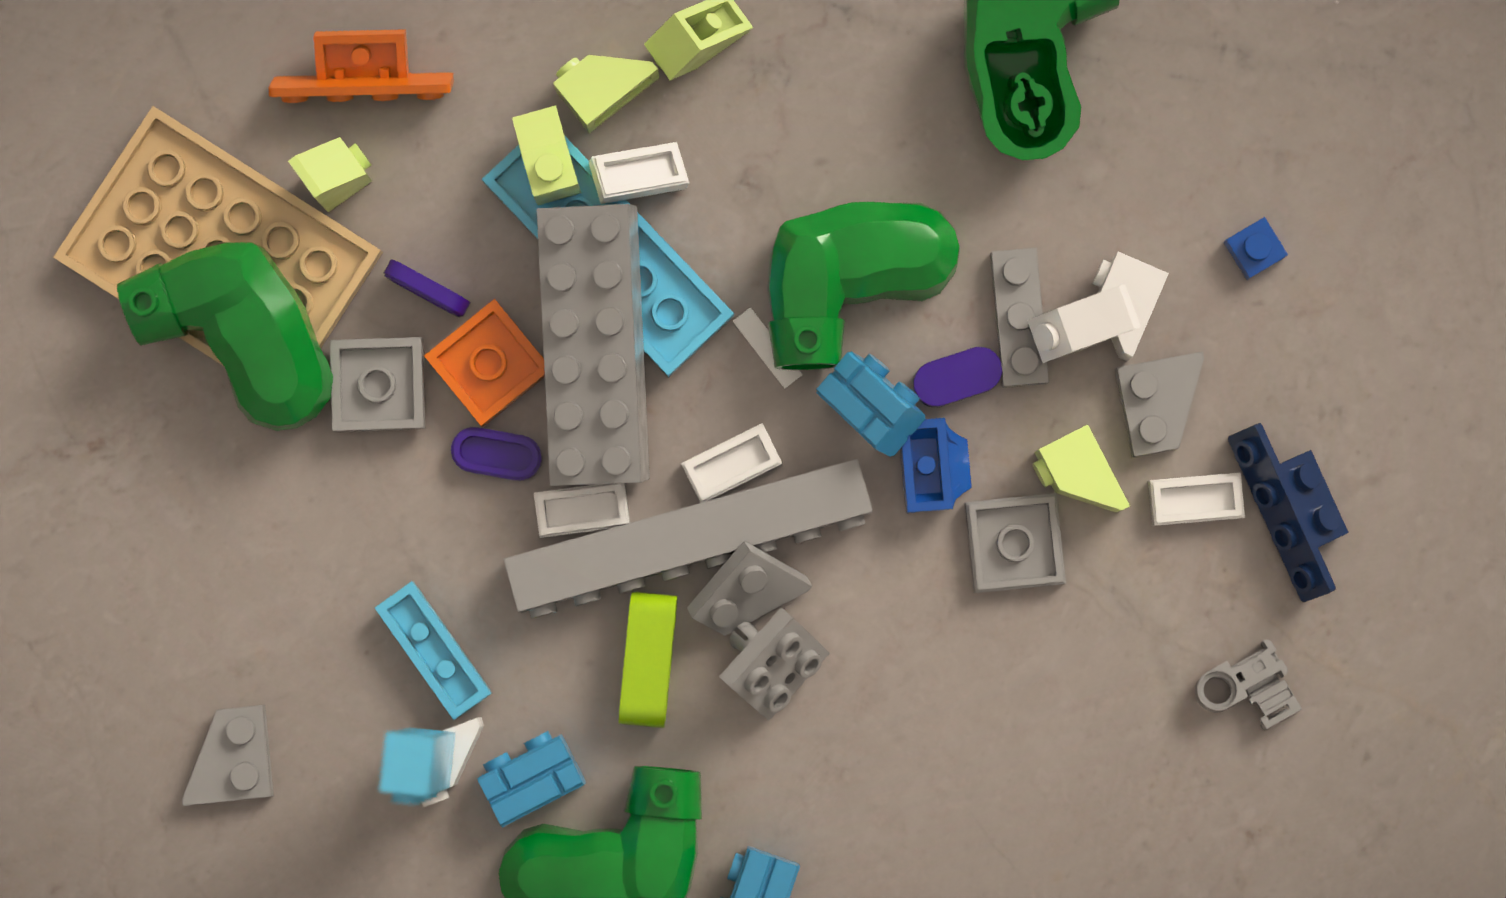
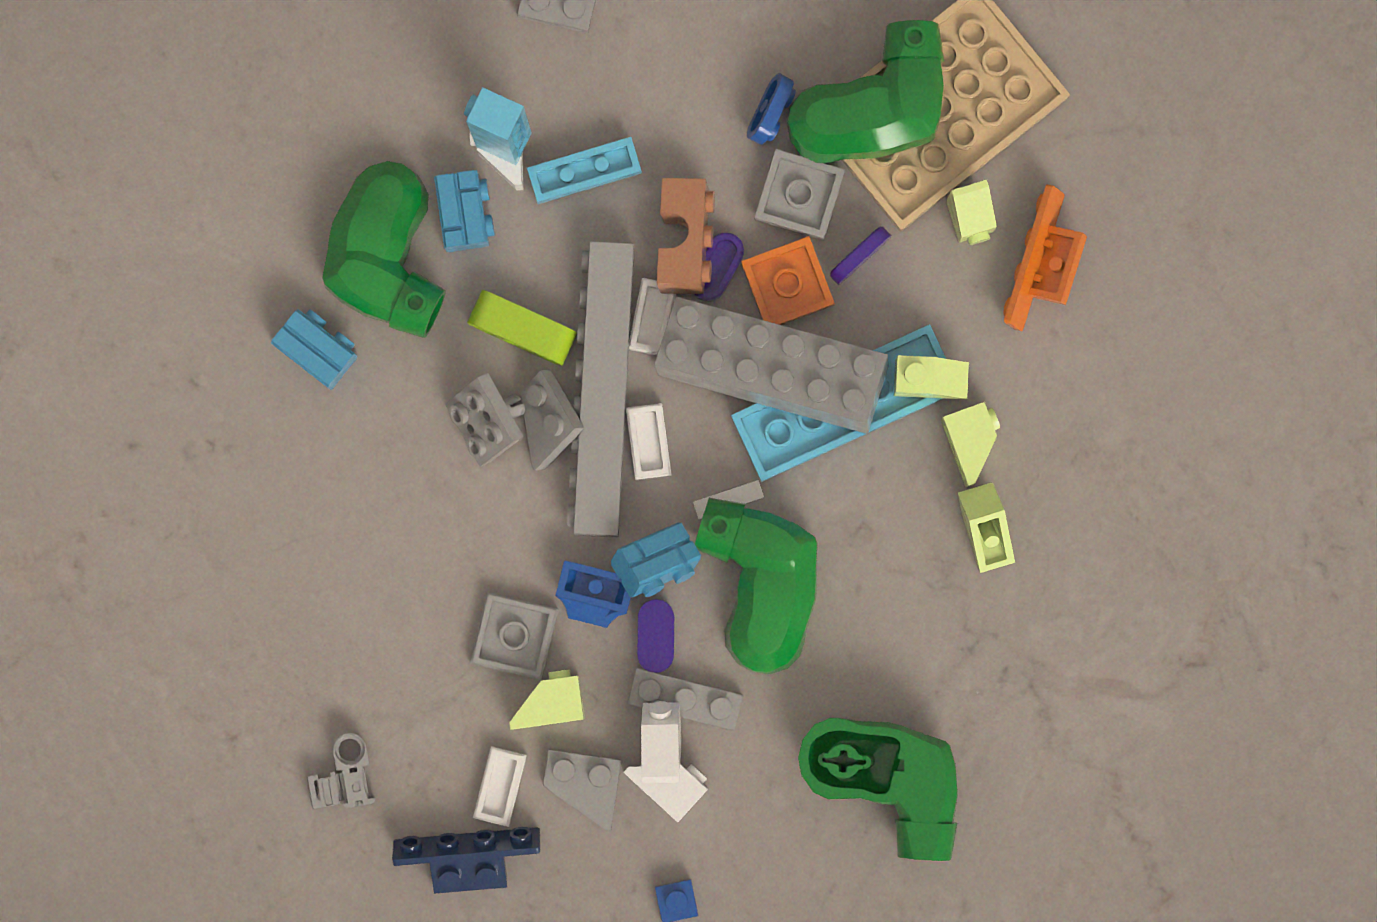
camera: 115 degrees right, 0 degrees up
white tile [589,142,689,204] -> none
none -> nougat arch [657,178,715,294]
none -> blue plate [747,73,796,145]

